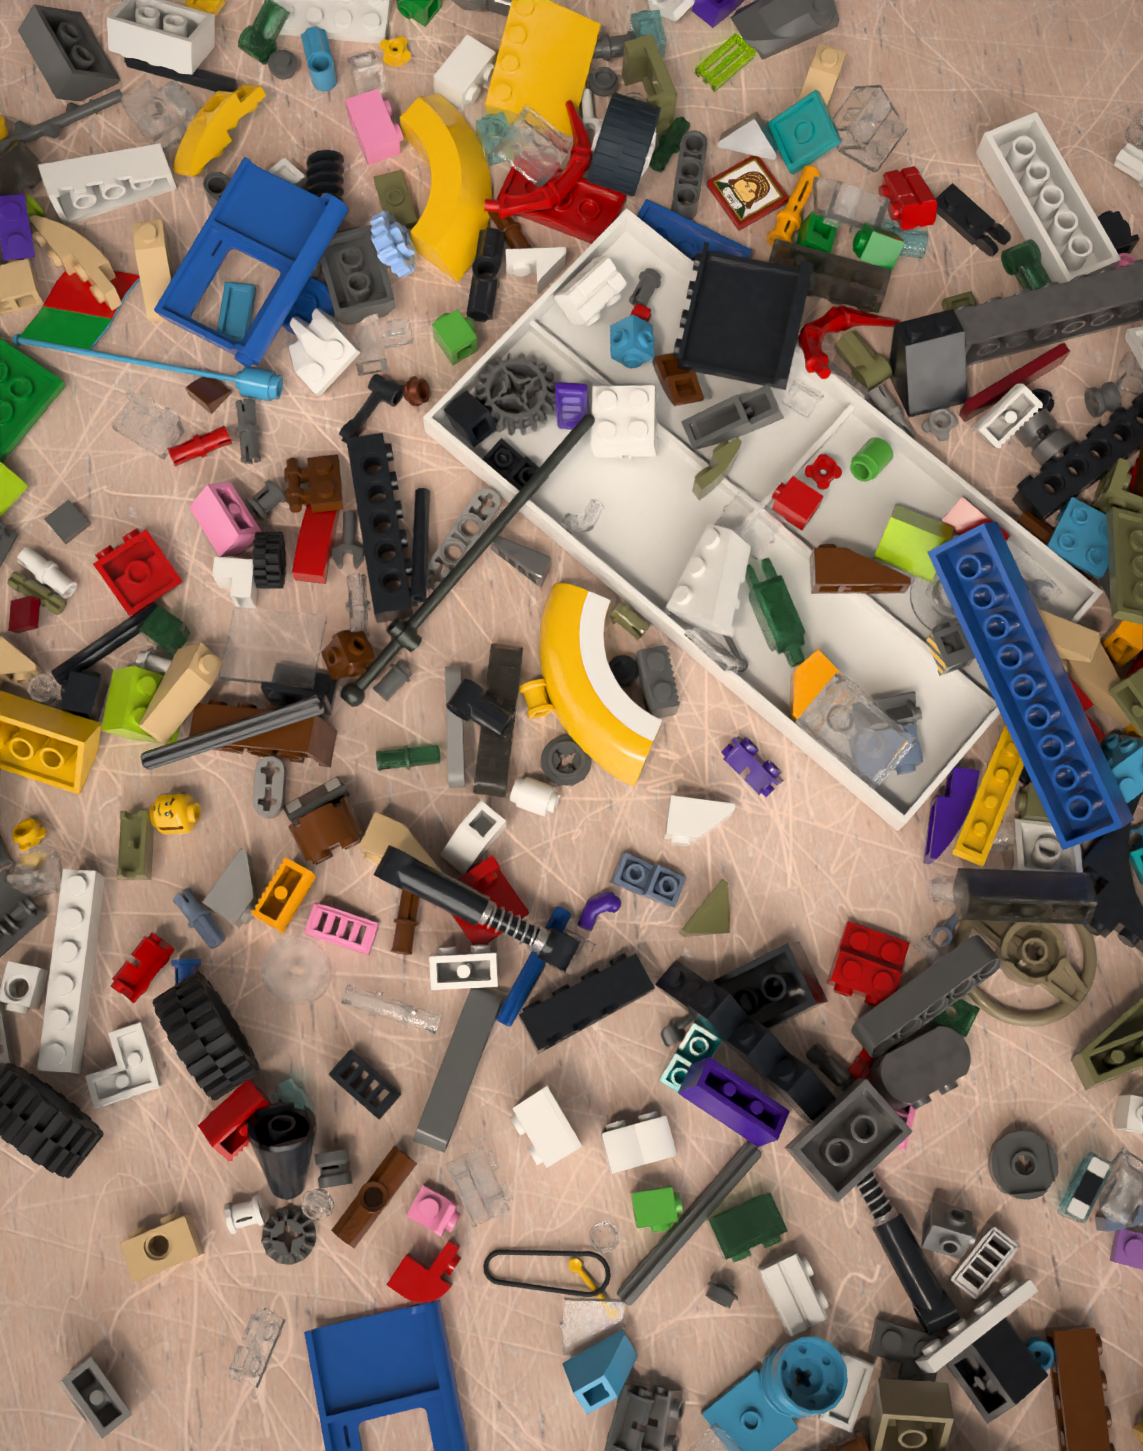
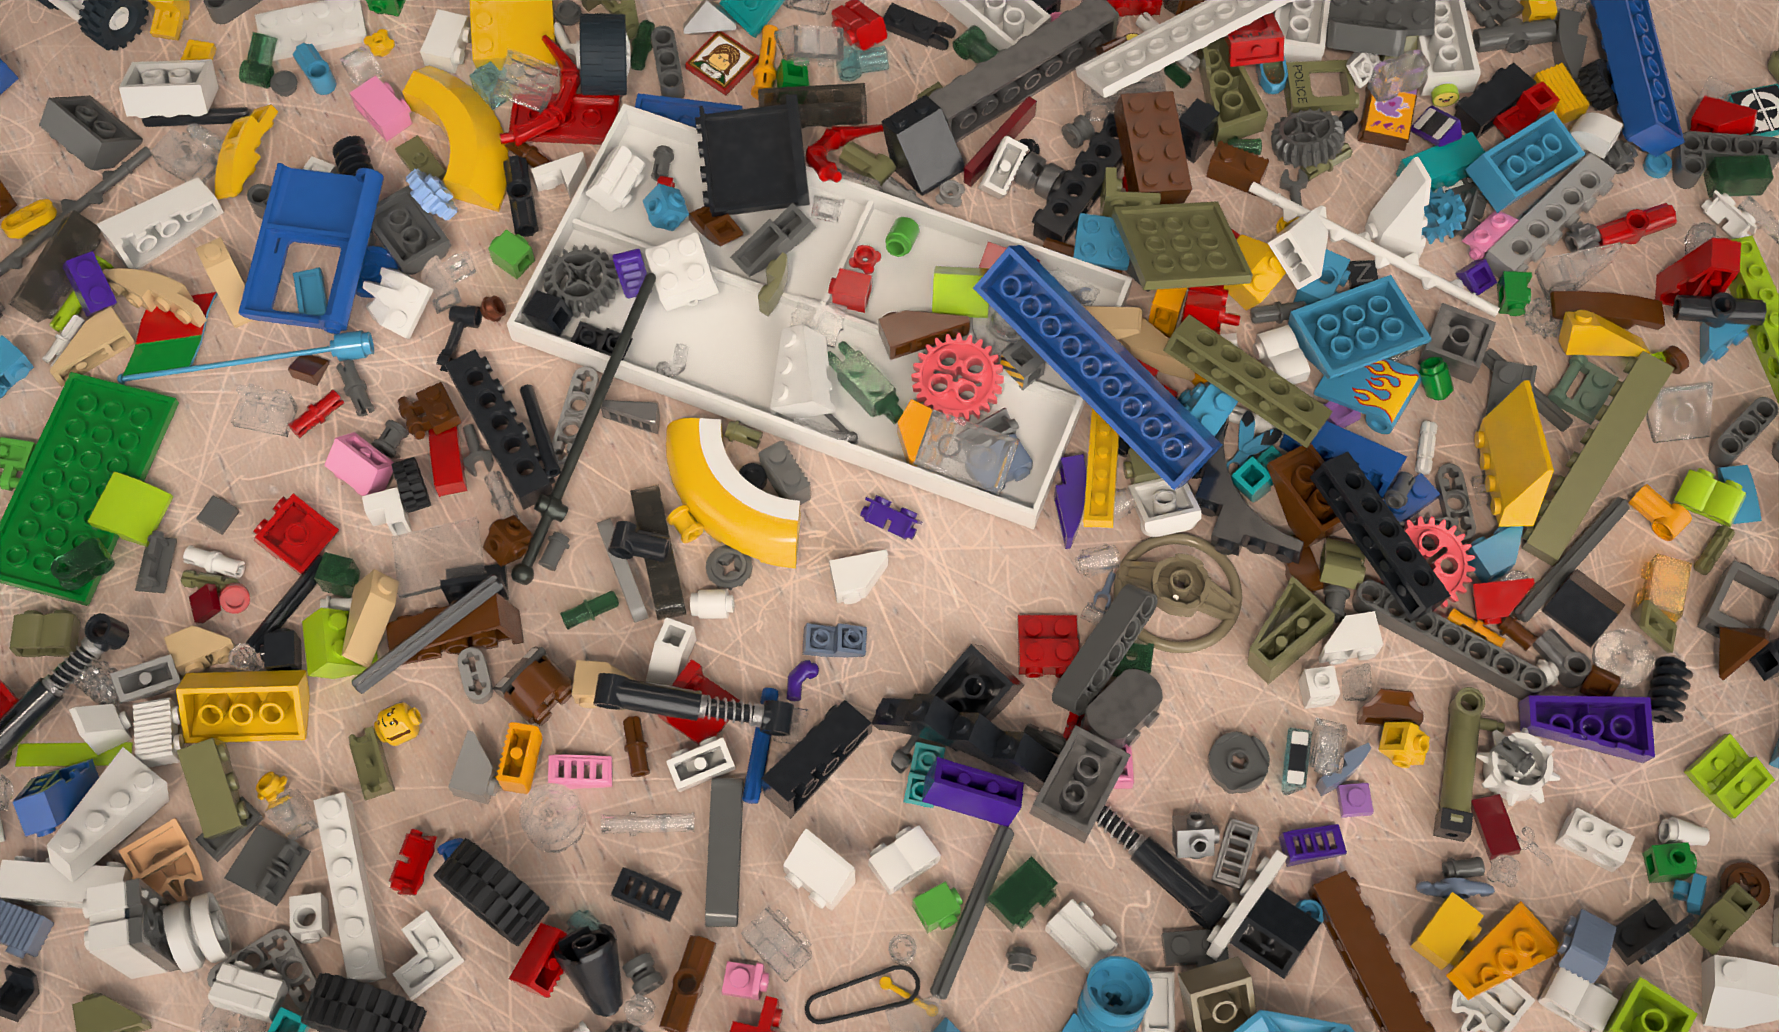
camera: 15 degrees left, 10 degrees down
sand blue axle [173,888,226,949] -> none
olive slope [679,879,730,937] -> none
brick [852,222,905,271] -> none
clear smoke brick [952,868,1098,925] -> none
none -> tile [219,583,250,614]
none -> coral gear [911,333,1004,424]
none -> dark purple slope [1279,824,1347,867]

